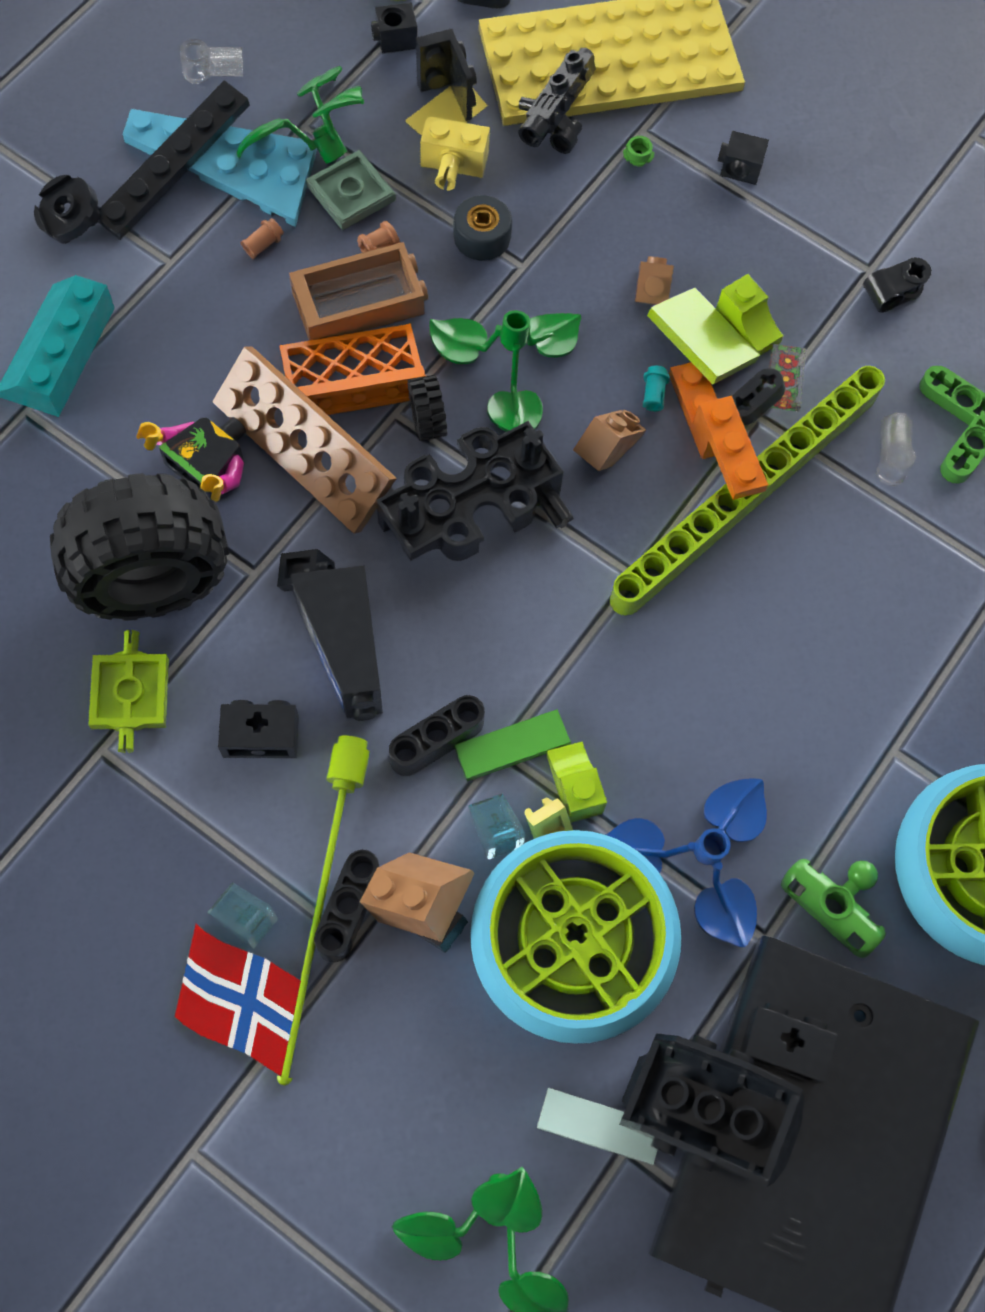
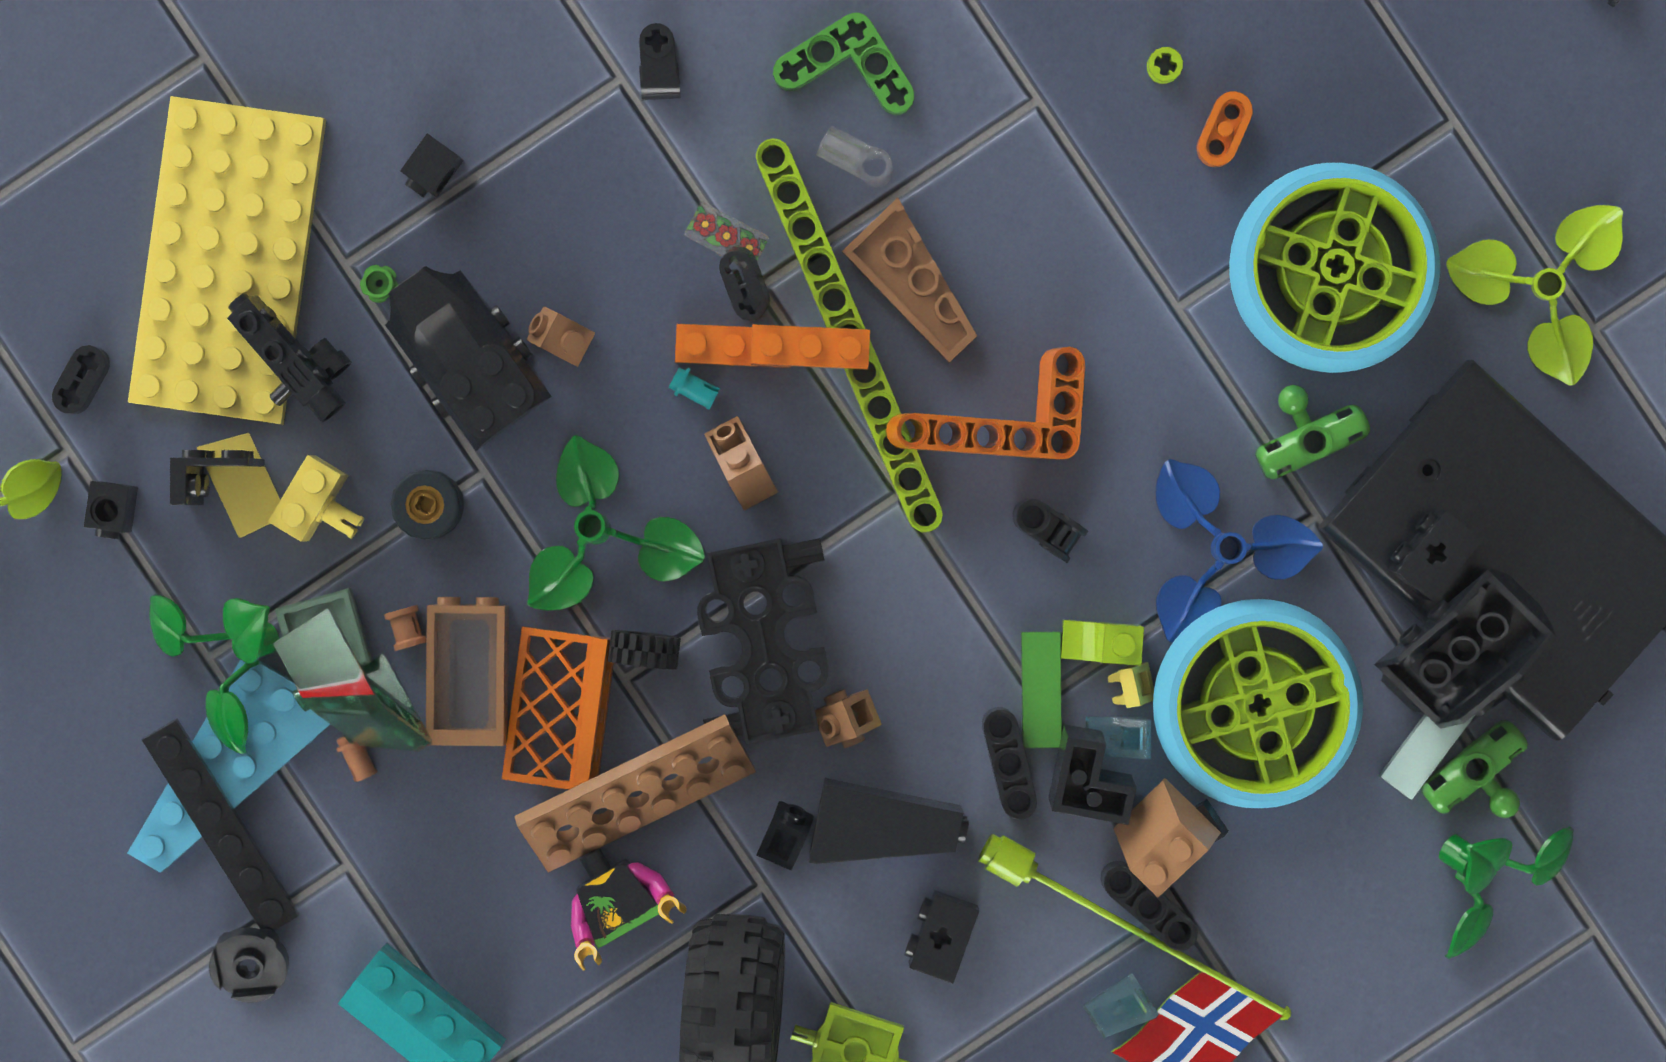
camera: 60 degrees left, 20 degrees up
clear piece [180,39,244,84] -> none
tile [647,288,760,384] -> none
lime arch [716,274,784,356] -> none
none -> clear green windscreen [273,609,432,752]
none -> black slope [385,266,552,451]
none -> medium nougat brick [815,689,882,748]
none -> medium nougat wing [842,197,977,363]
none -> orange beam [886,347,1085,459]
none -> black piece [1013,499,1089,563]
none -> black brick [1048,724,1137,825]
none -> bright green piece [1421,720,1528,818]

